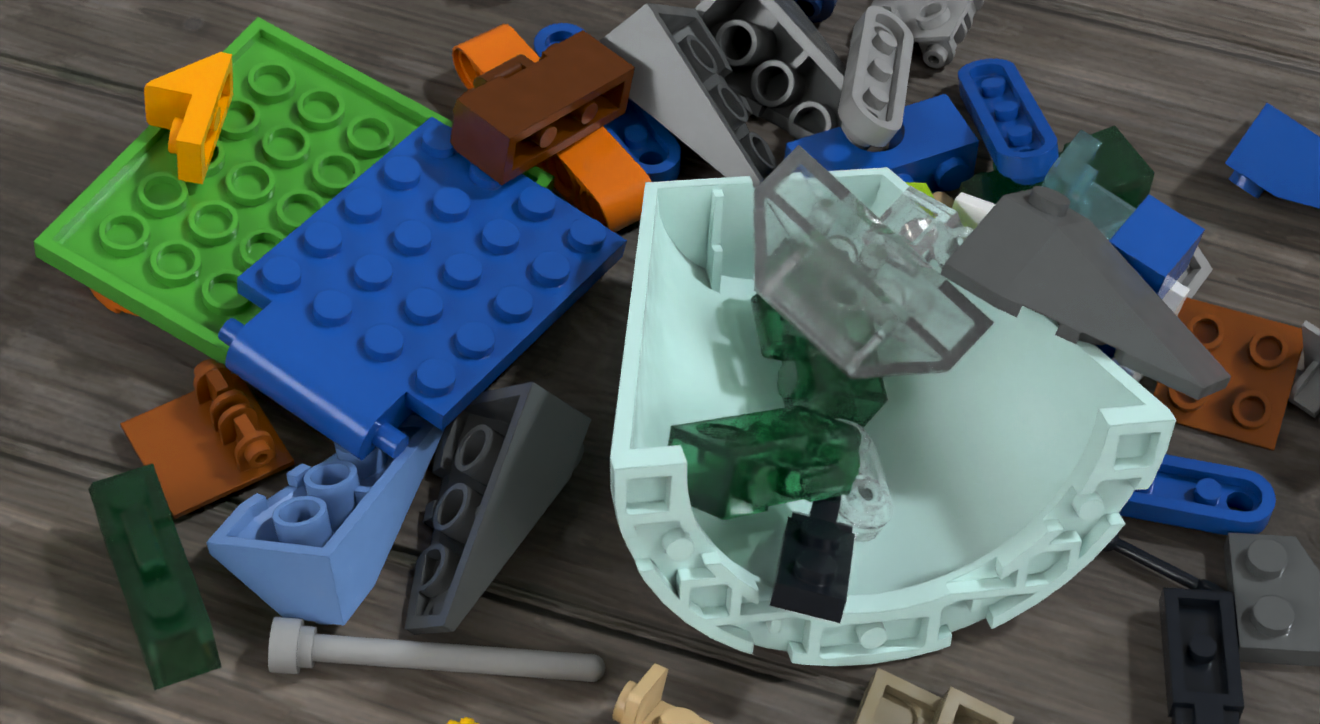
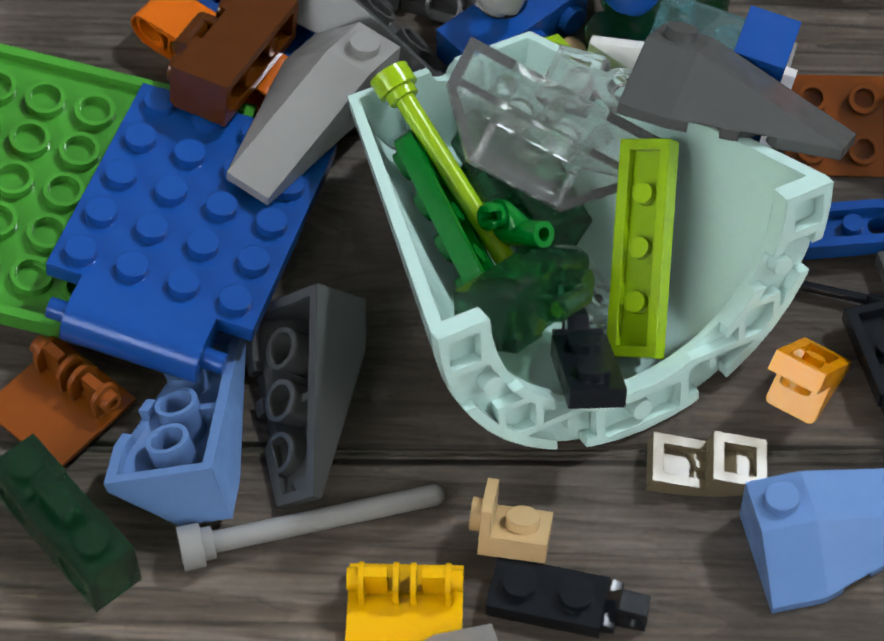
camera: 15 degrees left, 5 degrees up
none -> light grey wedge [226,22,401,205]
none -> lime piece [370,60,527,288]
none -> green plate [392,129,507,309]
none -> green arm [477,198,555,248]
none -> lime plate [607,138,679,360]
none -> light orange slope [766,337,853,424]

